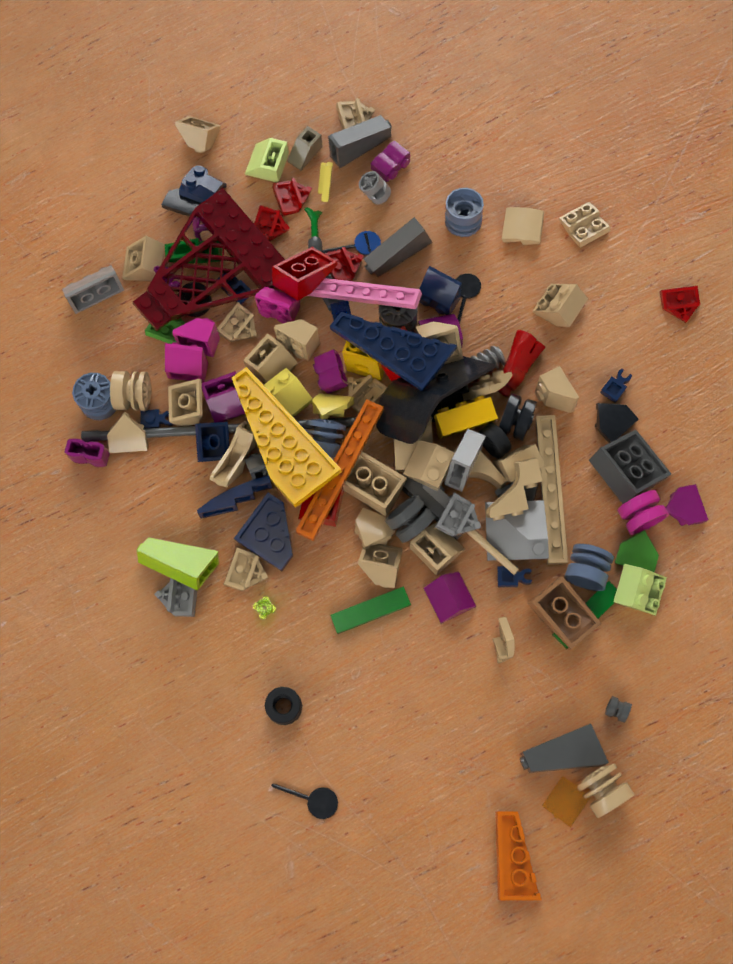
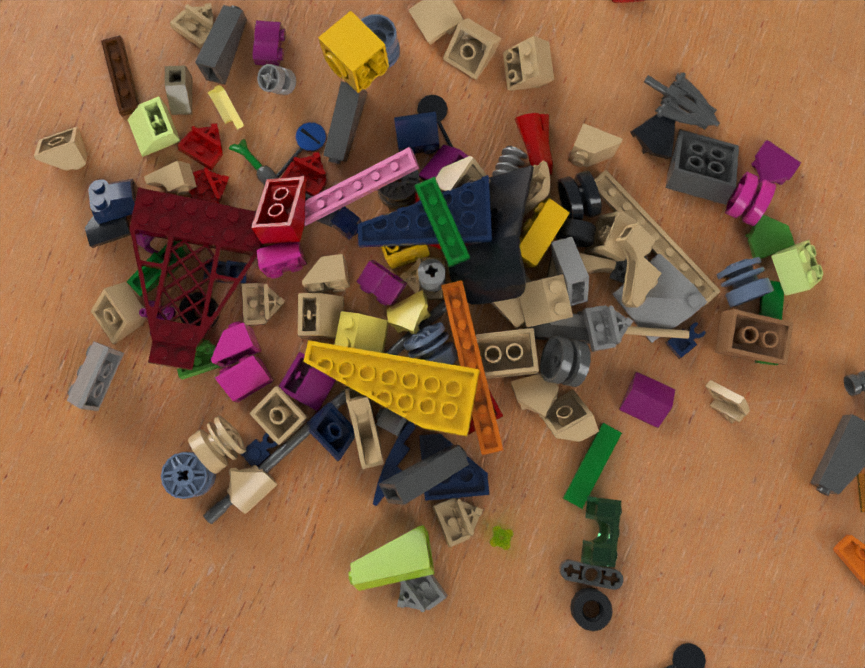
camera: 40 degrees left, 10 degrees up
magenta brick [64,439,110,467] -> none
tan slope [410,522,465,576] -> none
dark blue plate [600,369,632,403] -> none
none -> reddish brown tile [101,36,139,116]
none -> tan arch [144,161,197,196]
none -> yellow brick [318,11,389,93]
none -> dark grey slope [379,445,469,505]
none -> green tile [414,177,470,267]
none -> light grey piece [418,259,445,292]
none -> tan slope [443,18,501,80]
none -> dark grey beam [559,559,624,590]
none -> clear green arch [581,496,622,568]
none -> dark grey bar [644,72,720,130]

